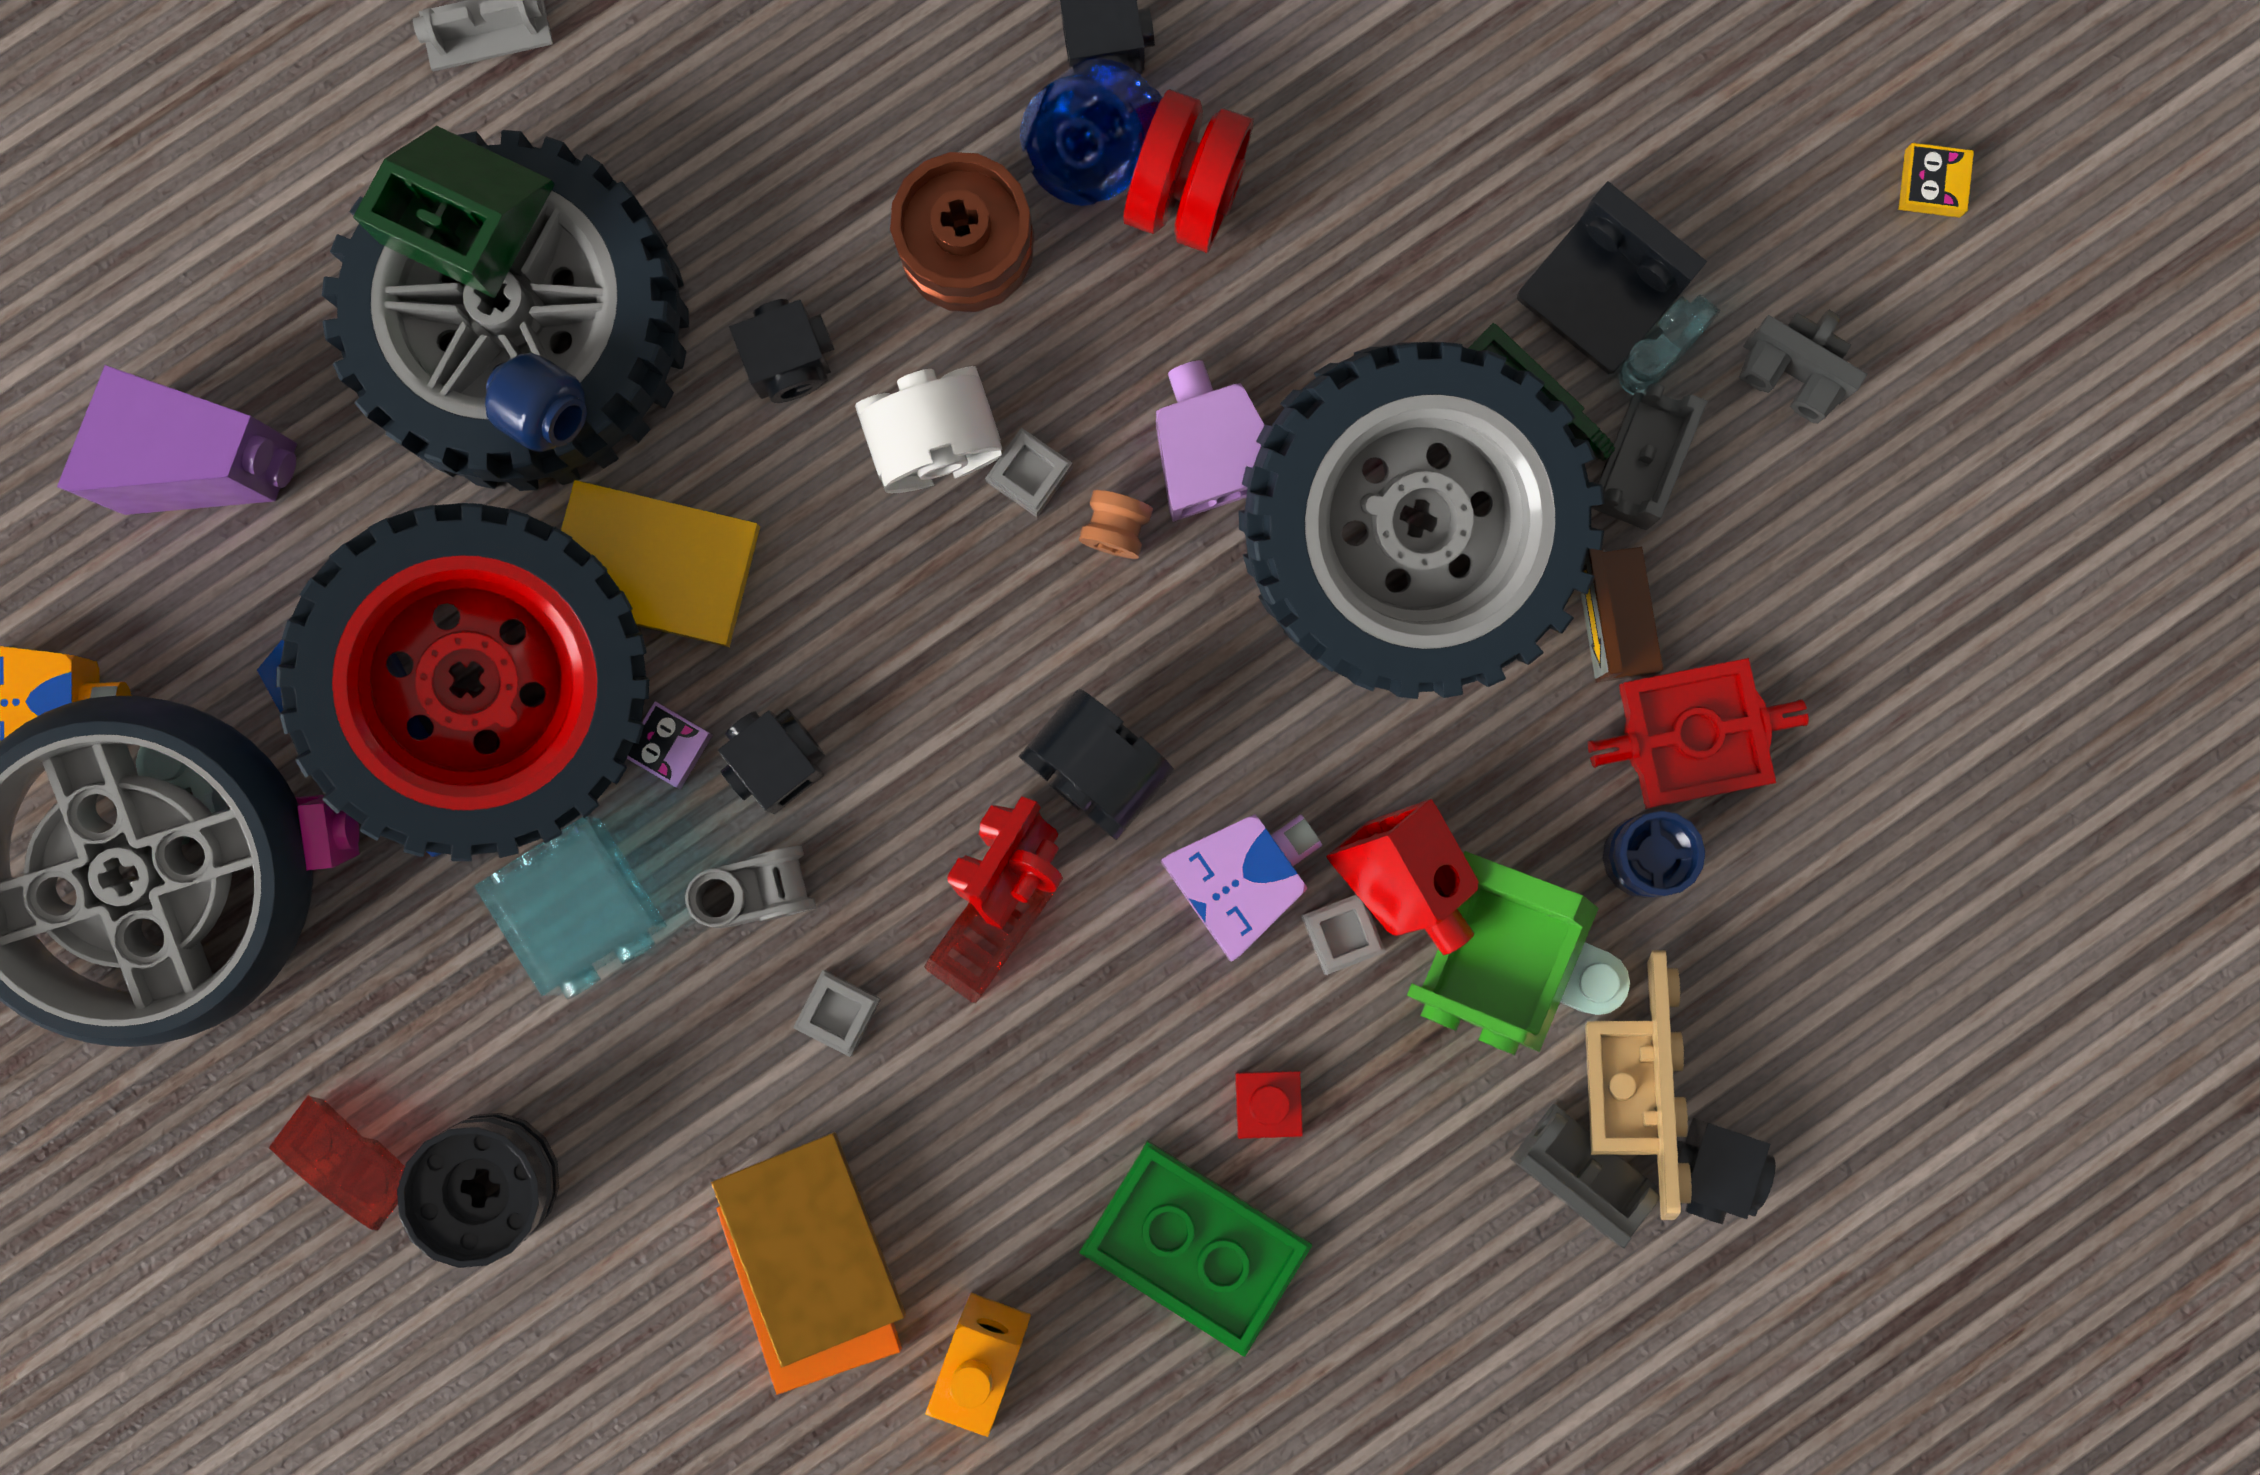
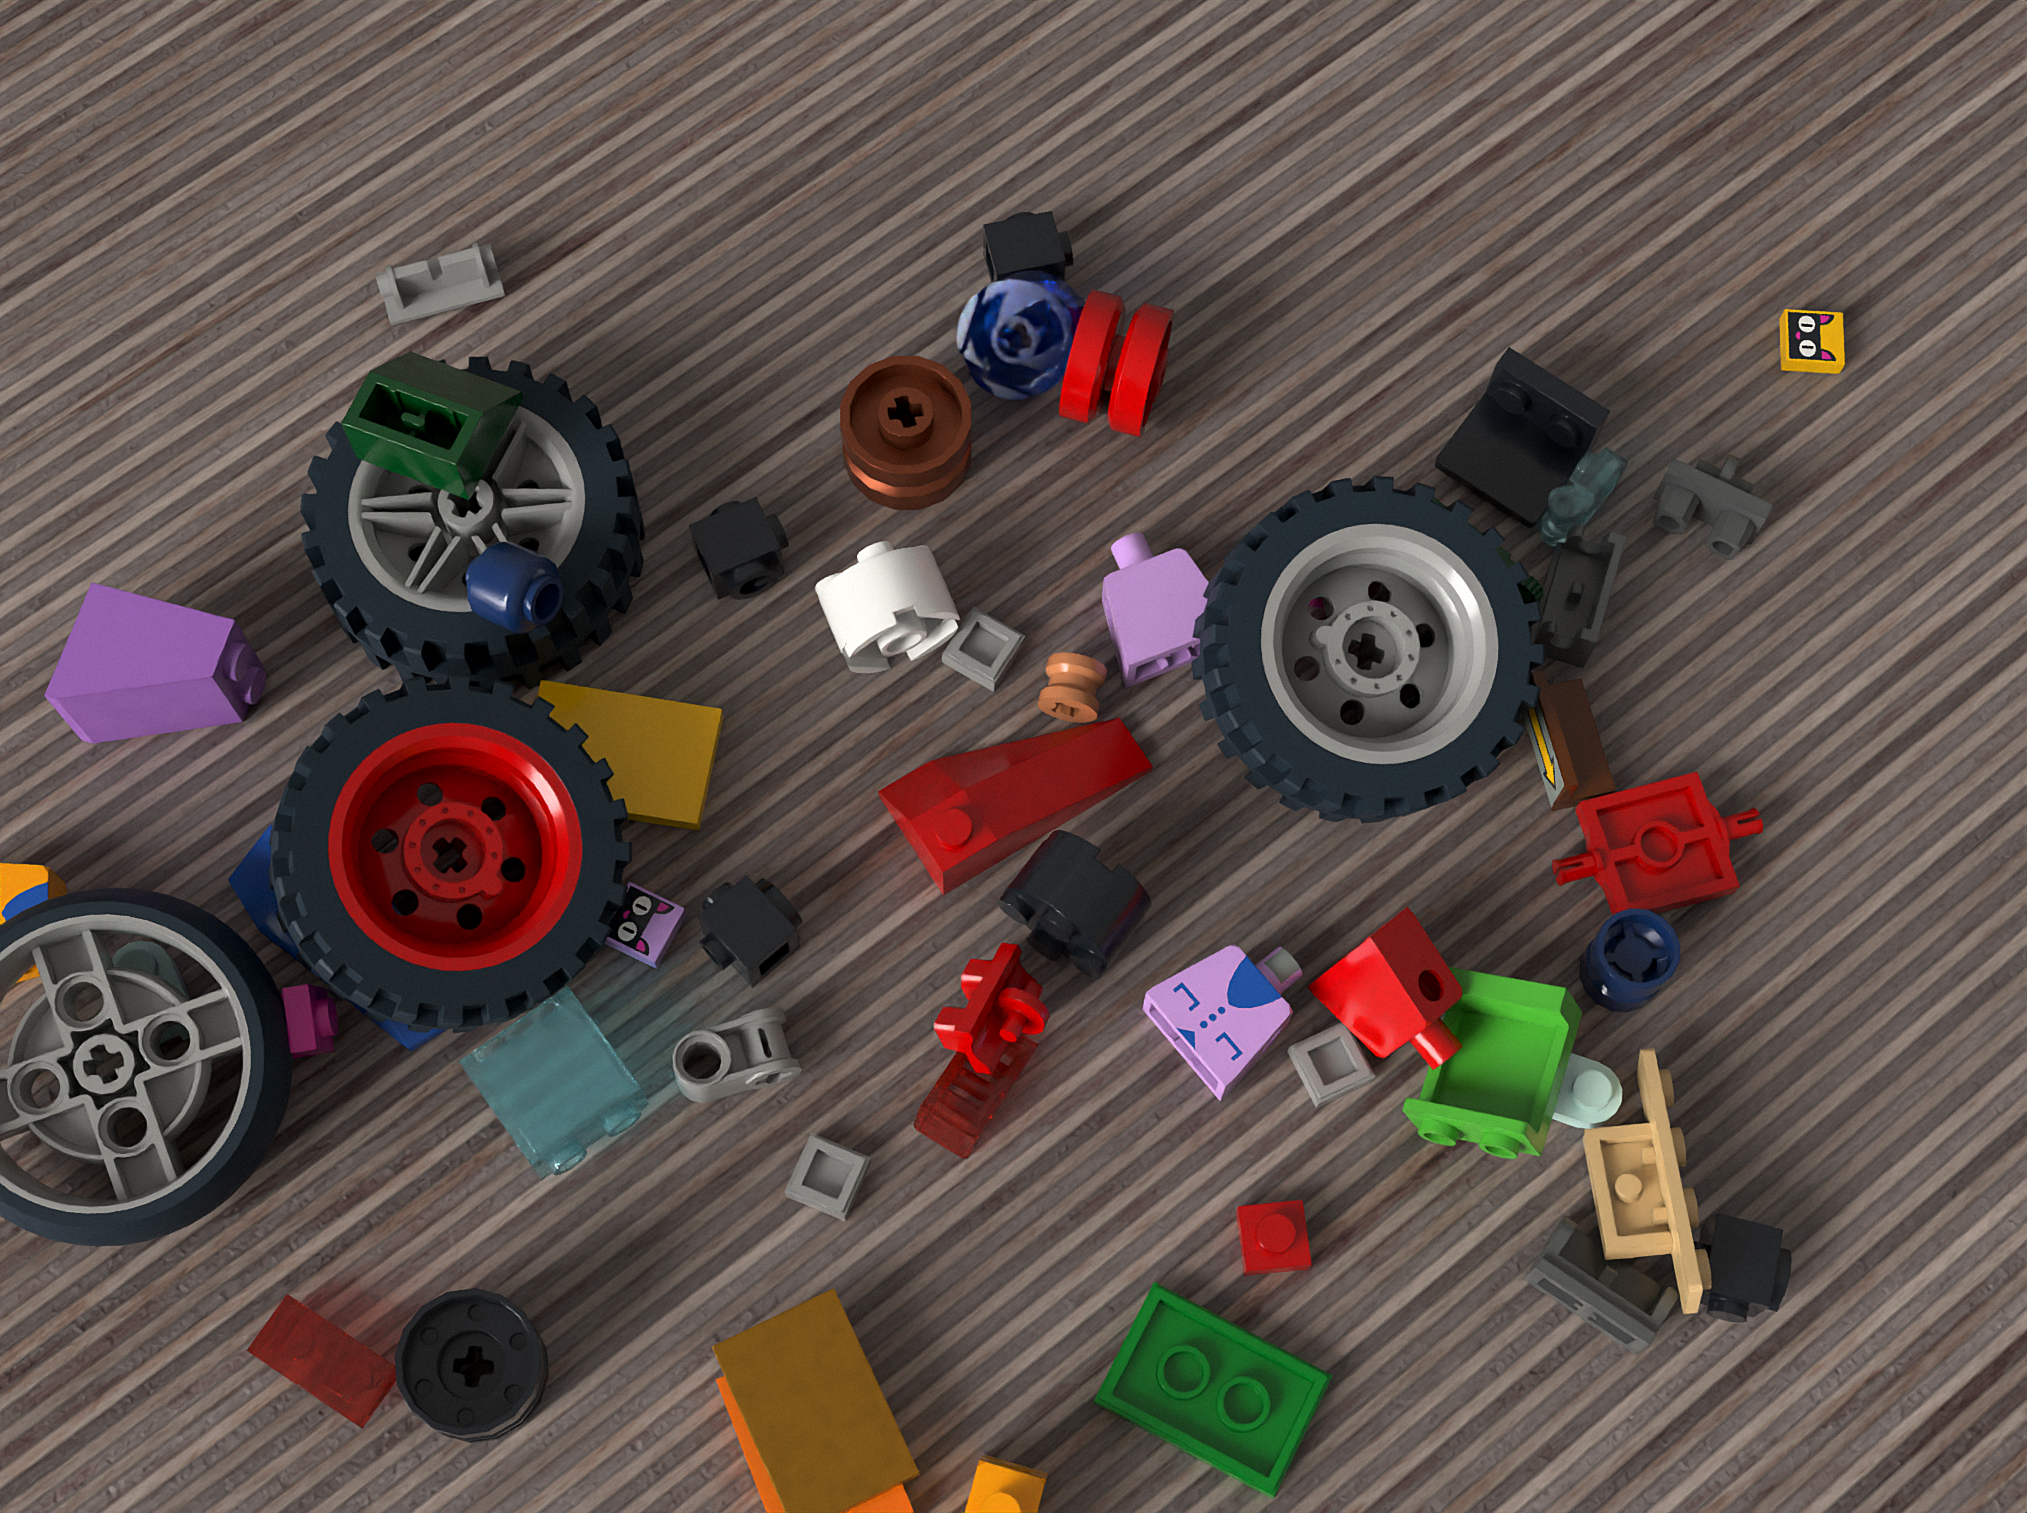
camera: 10 degrees left, 15 degrees down
none -> red wedge [878,718,1153,895]

